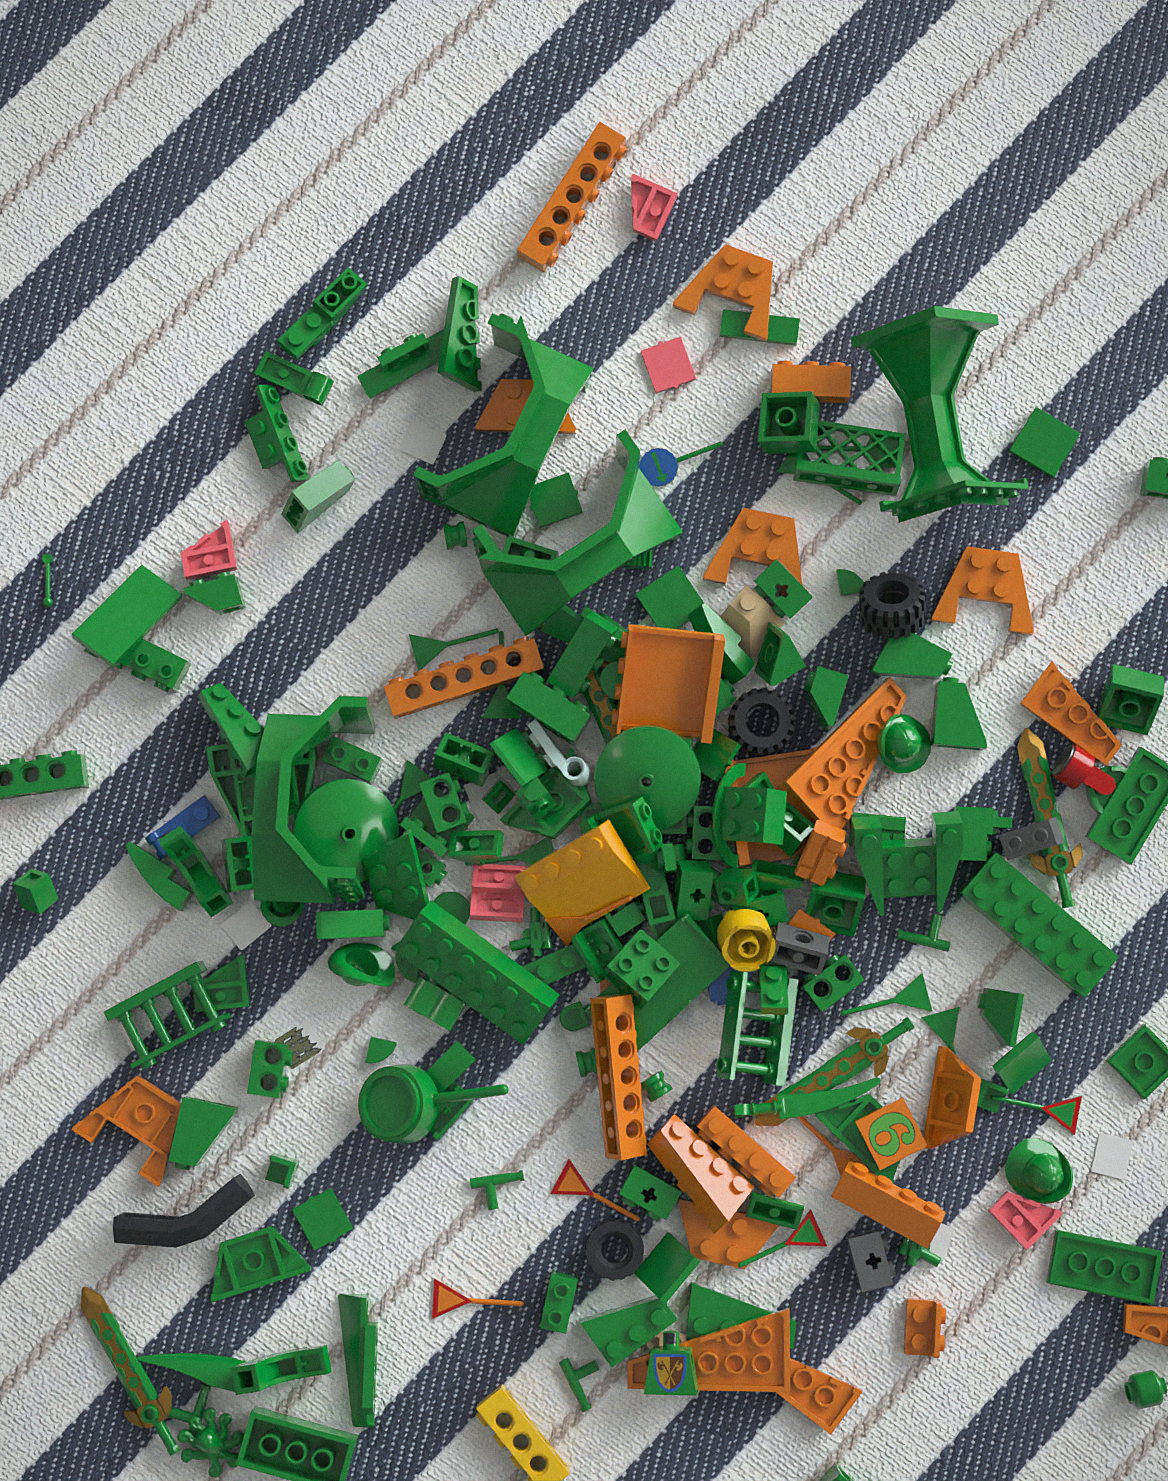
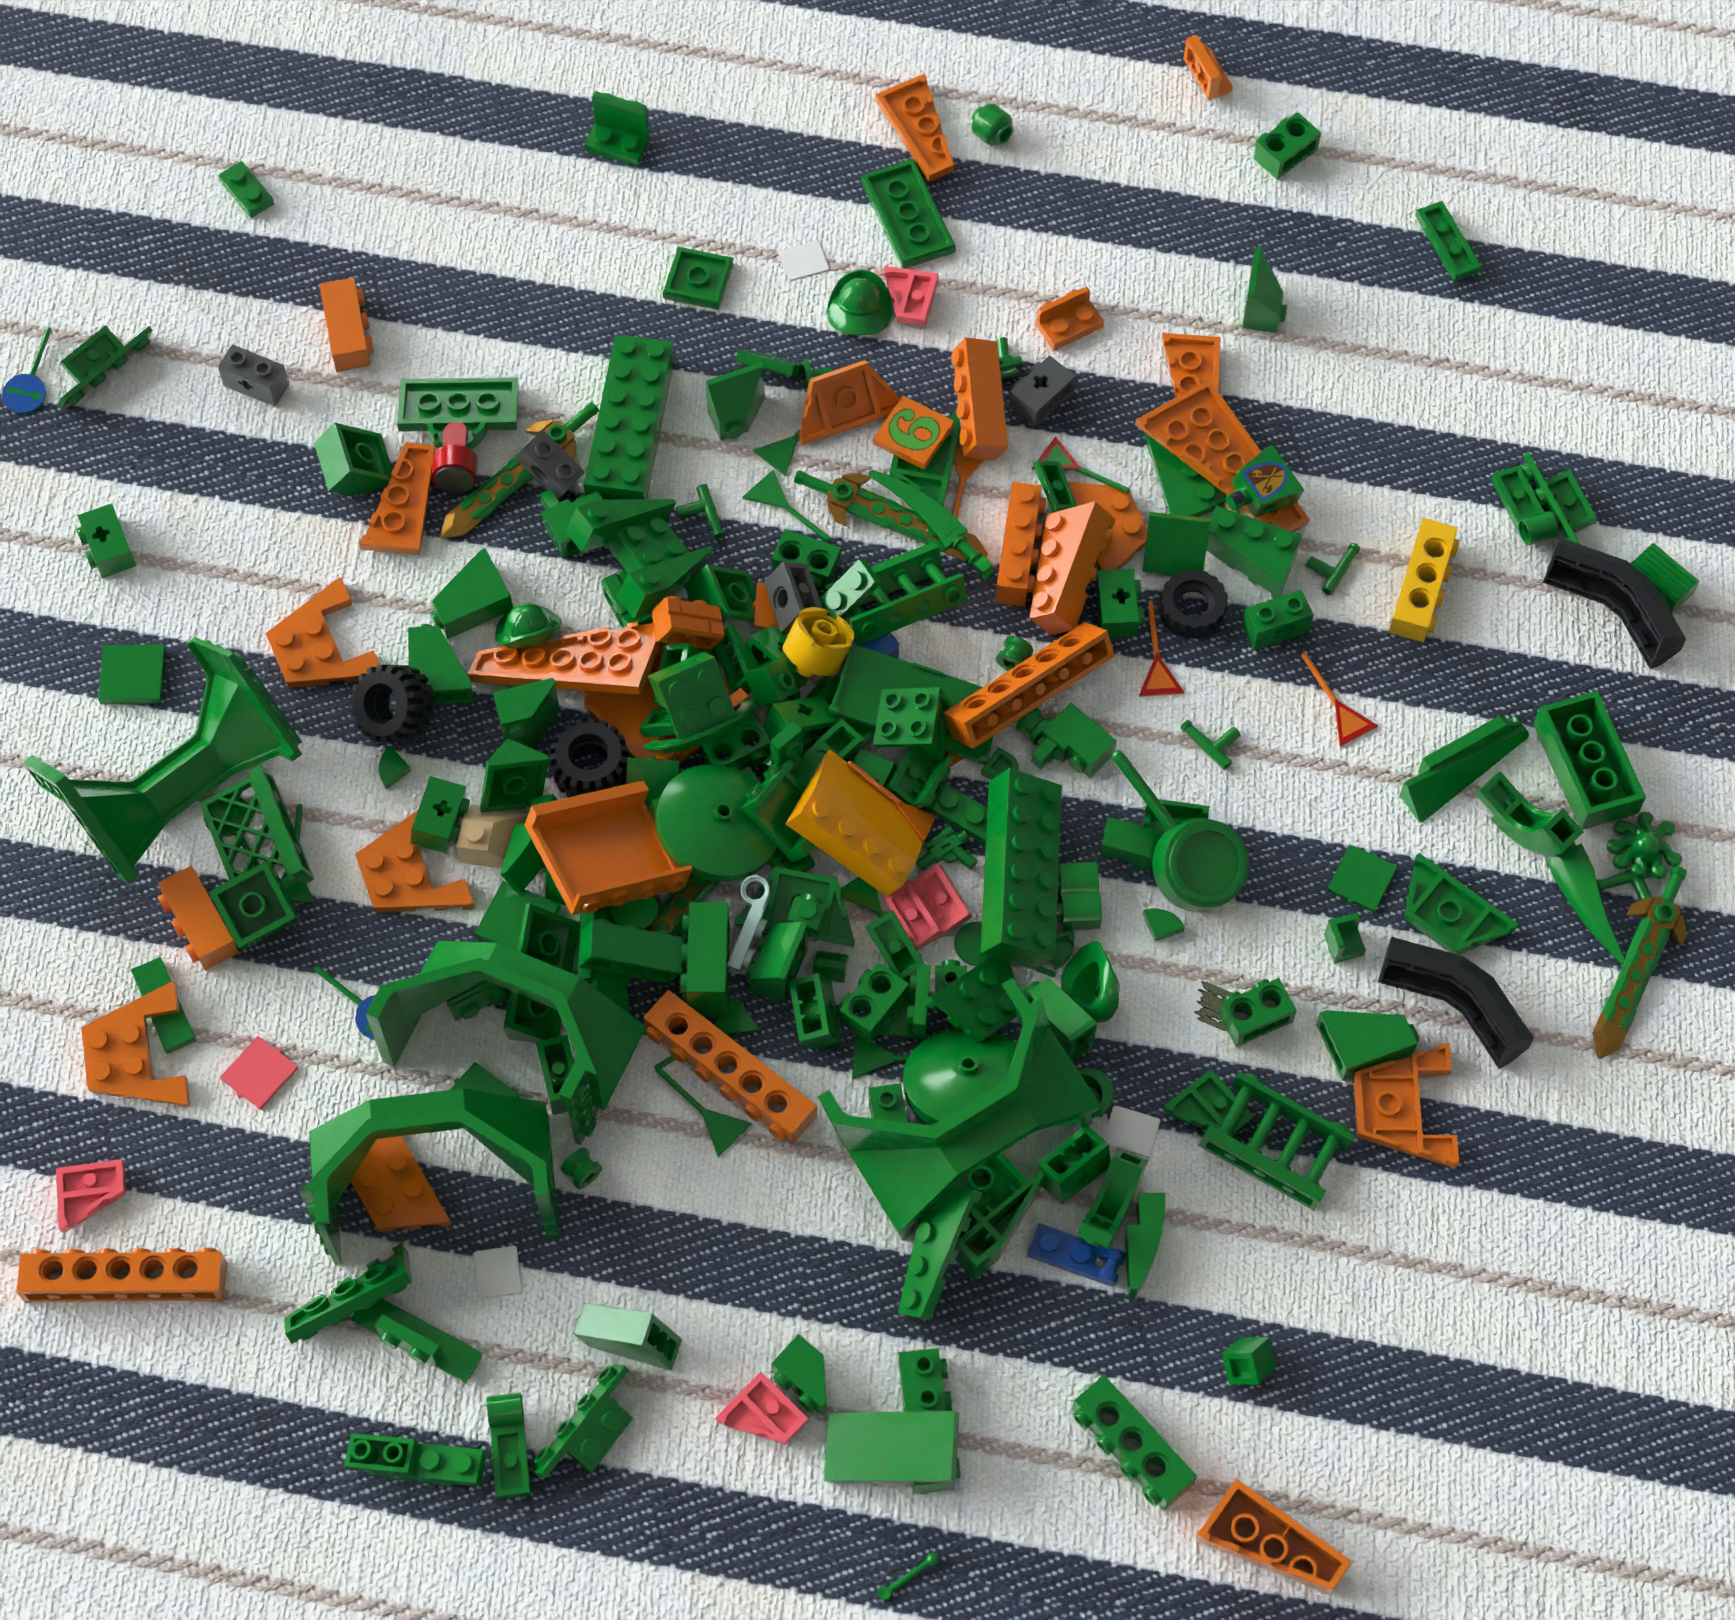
camera: 125 degrees left, 20 degrees down
green piece [991,1095,1082,1135] -> none
none -> green slope [503,903,579,1043]
none -> green hinge [1031,702,1117,778]

